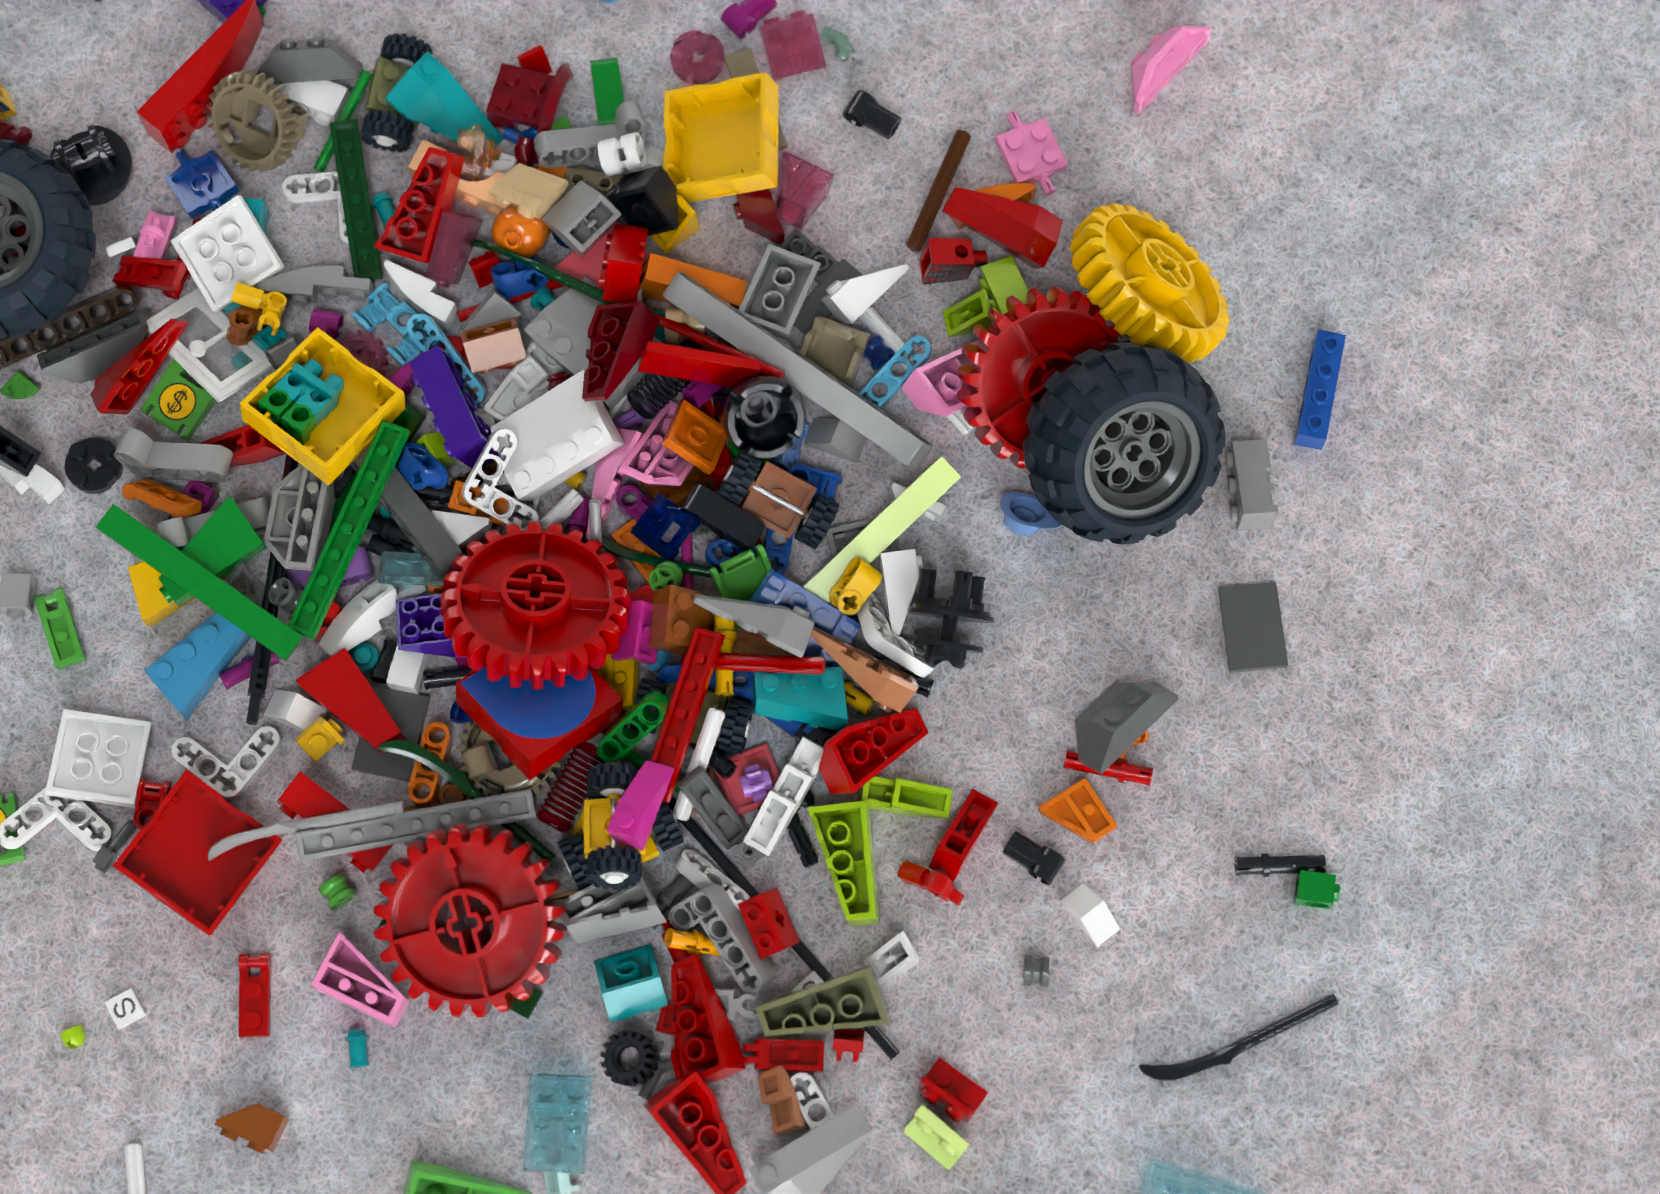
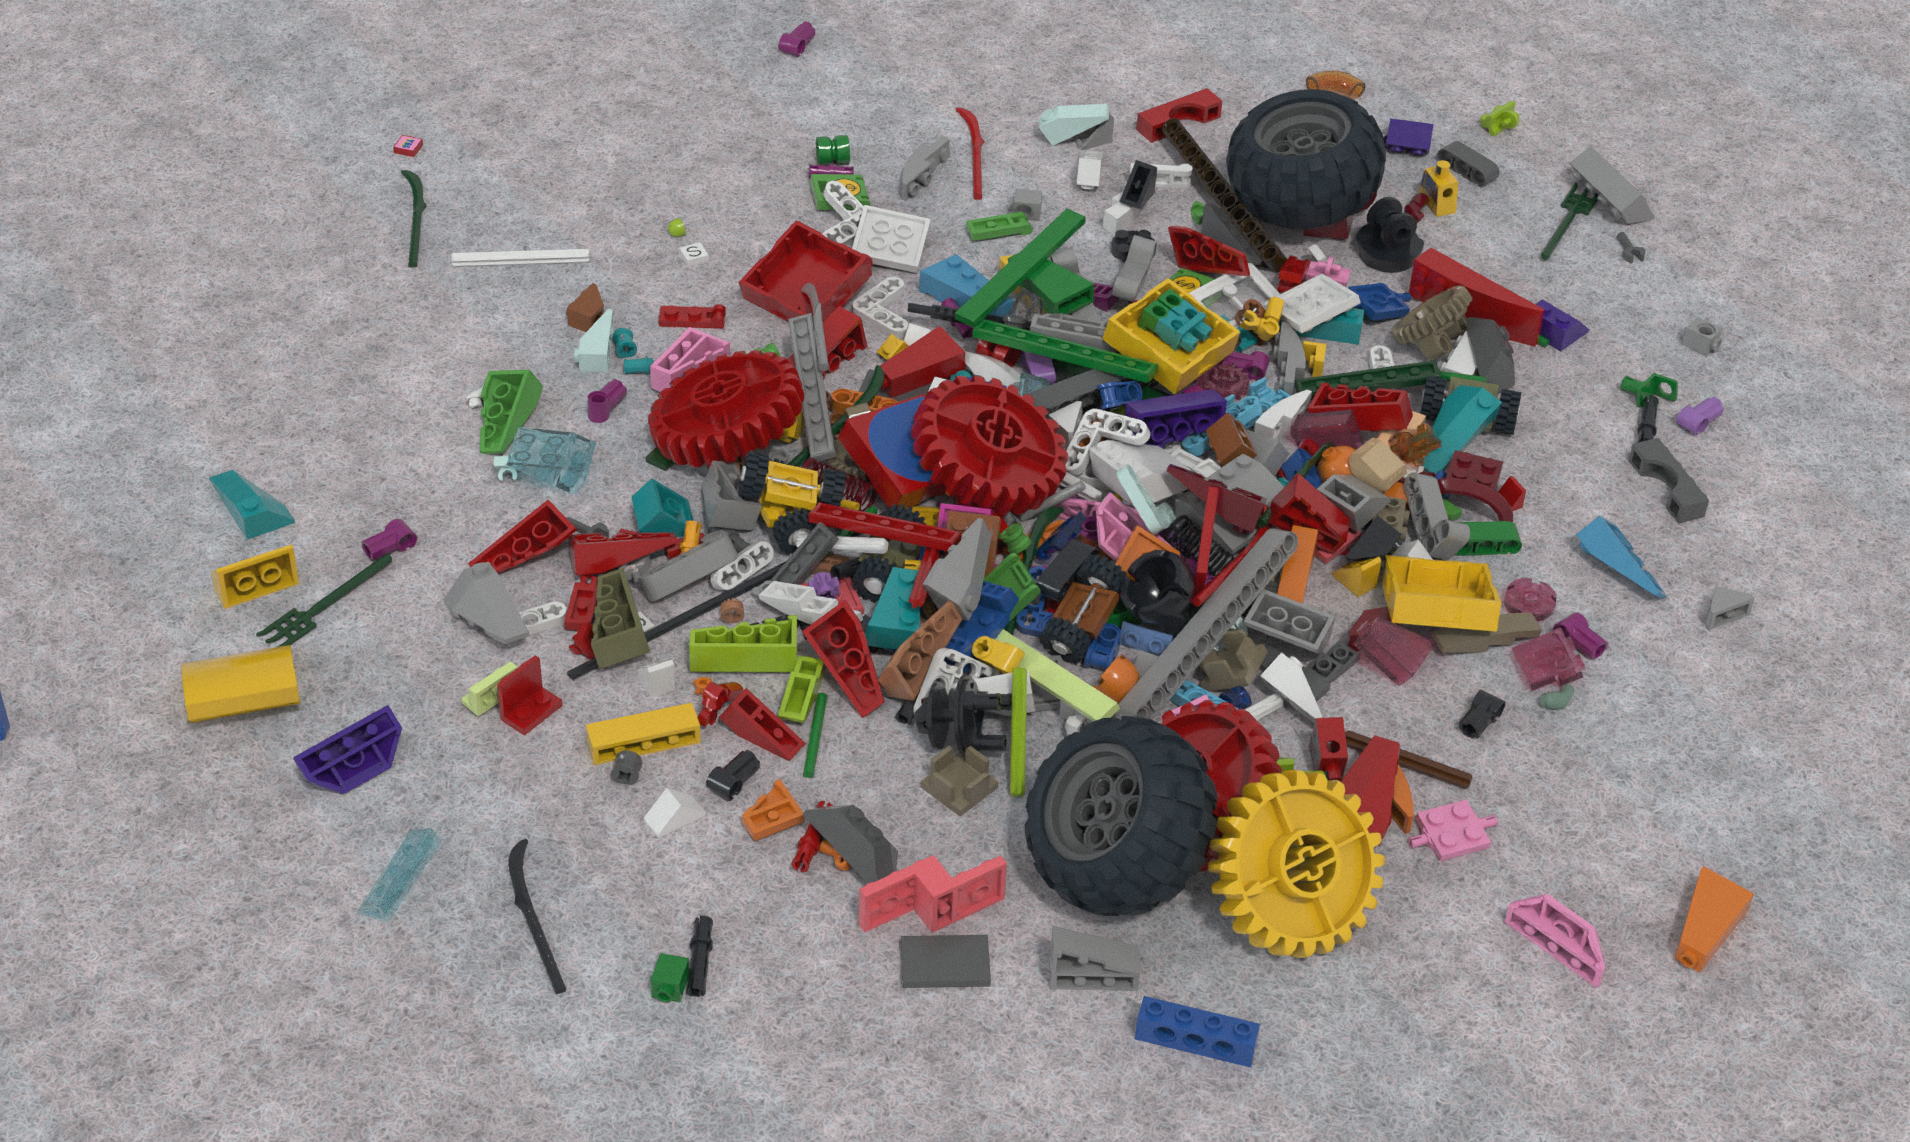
camera: 90 degrees right, 30 degrees down
orange plate [122,478,202,519] -> none
green beam [597,691,669,763] -> none
white wheel [598,132,647,176] -> none
black tyre [600,1030,659,1087] -> none
dark pink slope [607,760,674,850] -> none
red brick [738,887,800,959] -> none
nougat slope [758,1066,804,1136] -> none
none -> light aqua slope [574,309,614,372]
none -> yellow brick [585,703,701,765]
none -> magenta piece [587,379,627,423]
none -> teal bush [612,327,637,358]
none -> orange piece [693,677,712,695]
none -> nougat bush [720,598,744,623]
none -> green bar [803,693,828,778]
none -> coral bracket [859,855,1007,933]
none -> dark tan panel [920,746,998,817]
none -> lime axle [1010,667,1027,797]
none -> orange cylinder [1093,654,1140,704]
none -> light aqua beam [1116,465,1176,535]
none -> yellow bracket [1302,341,1326,377]

